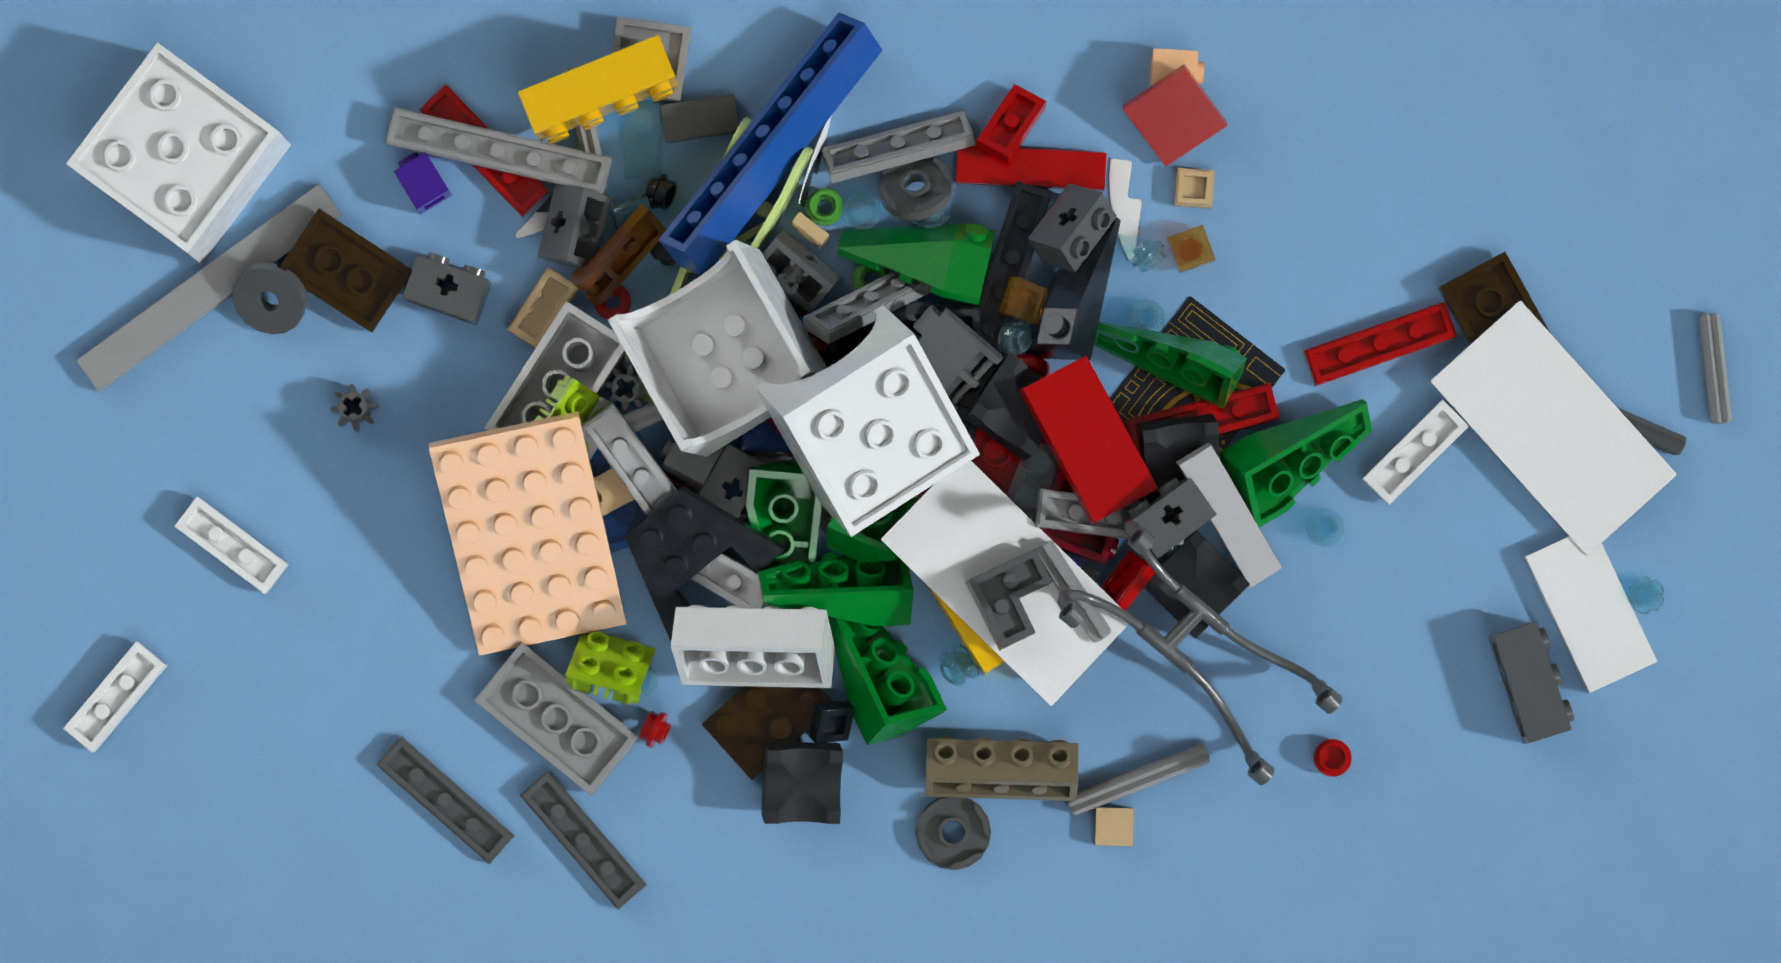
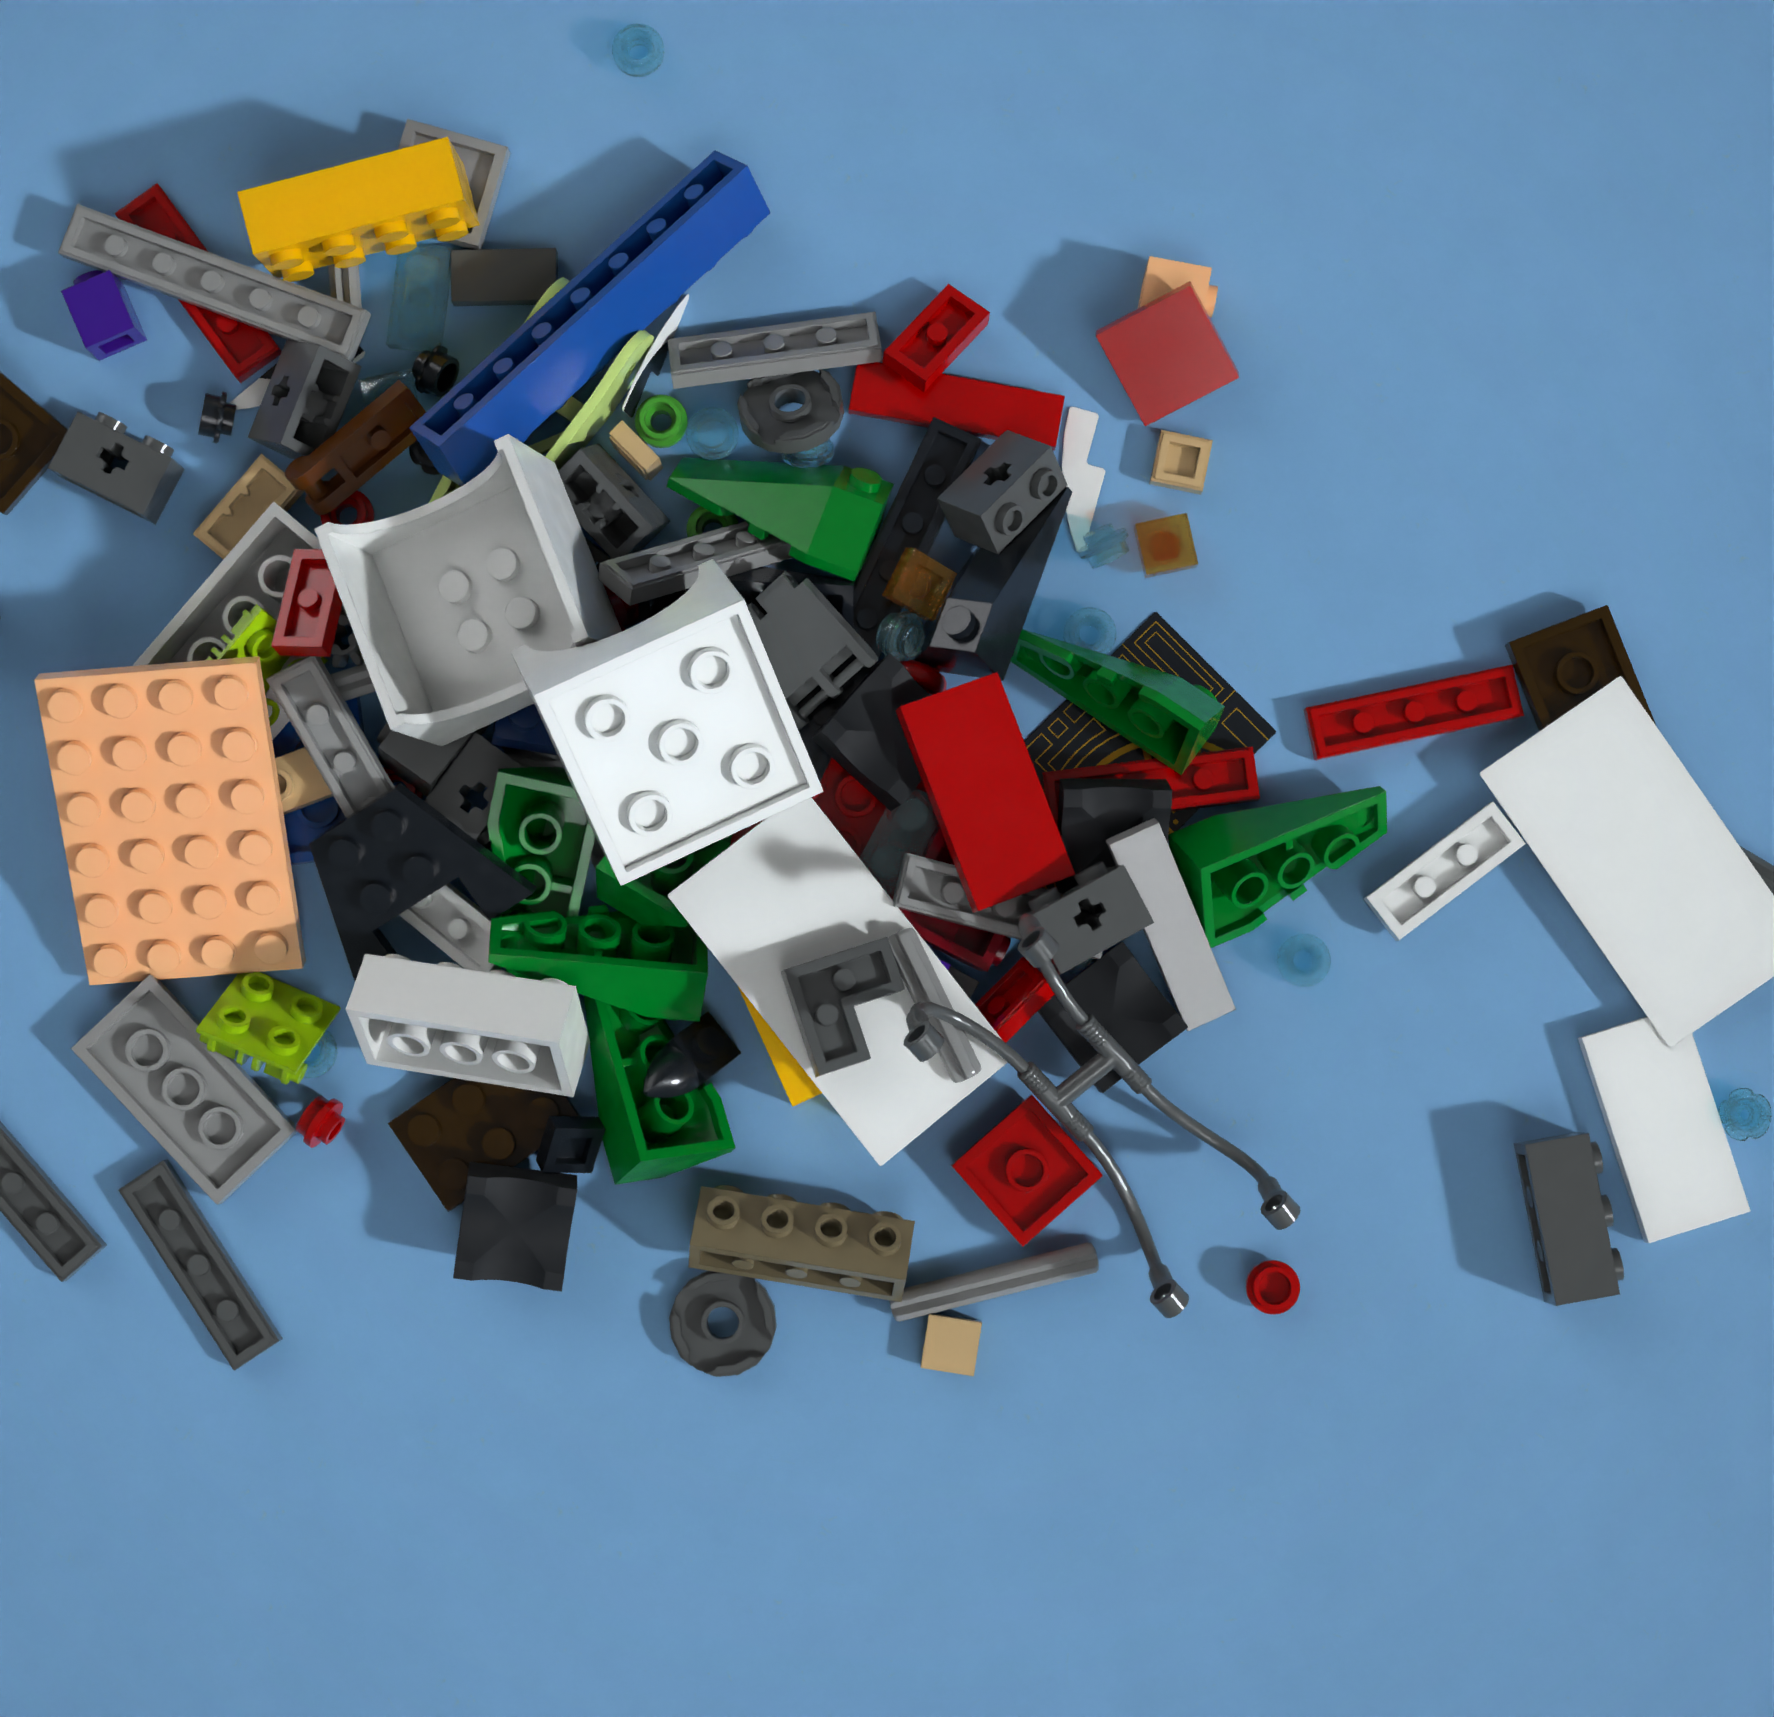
camera: 10 degrees right, 0 degrees up
clear light blue plate [939,645,980,686] -> none
none -> black plate [198,391,236,443]
none -> plate [271,549,342,657]
none -> black plate [643,1012,741,1098]
none -> red plate [951,1094,1103,1247]

